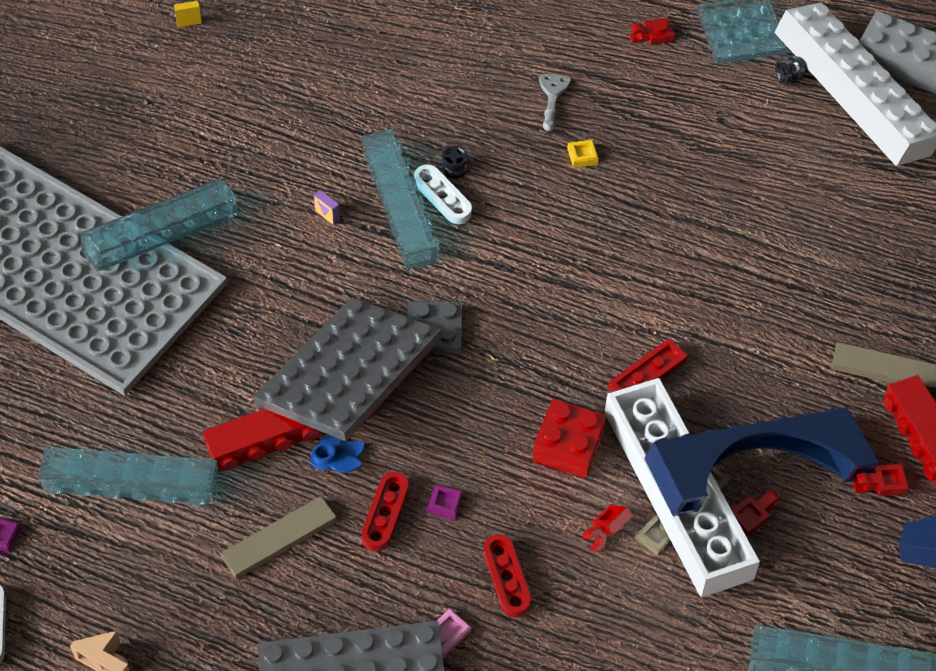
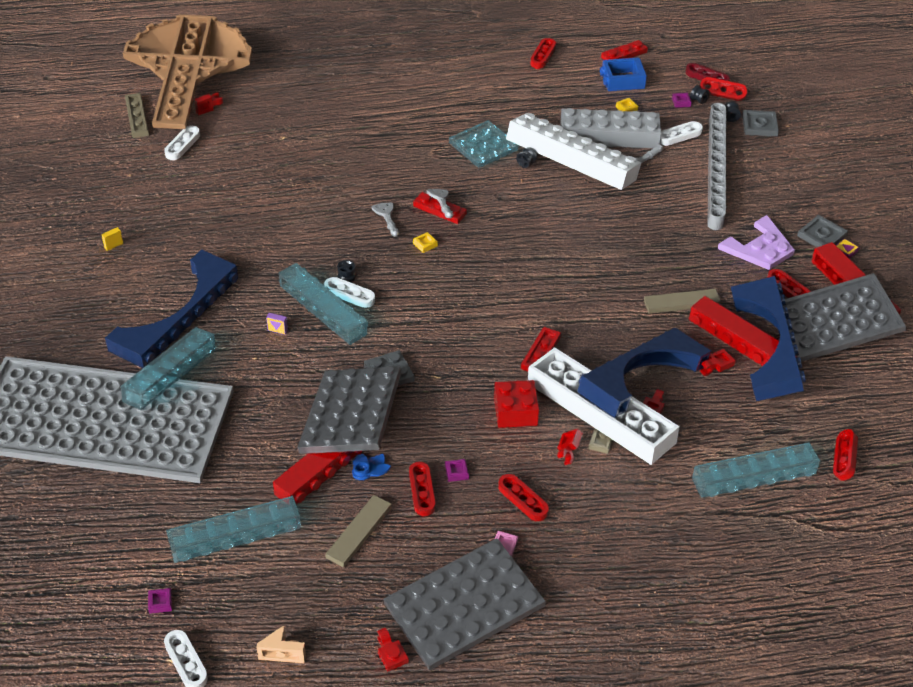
camera: 25 degrees left, 10 degrees down
red plate [629,18,675,45] -> none
none -> dark blue arch [105,249,238,369]
none -> red plate [413,192,467,224]
none -> light grey piece [427,189,453,218]

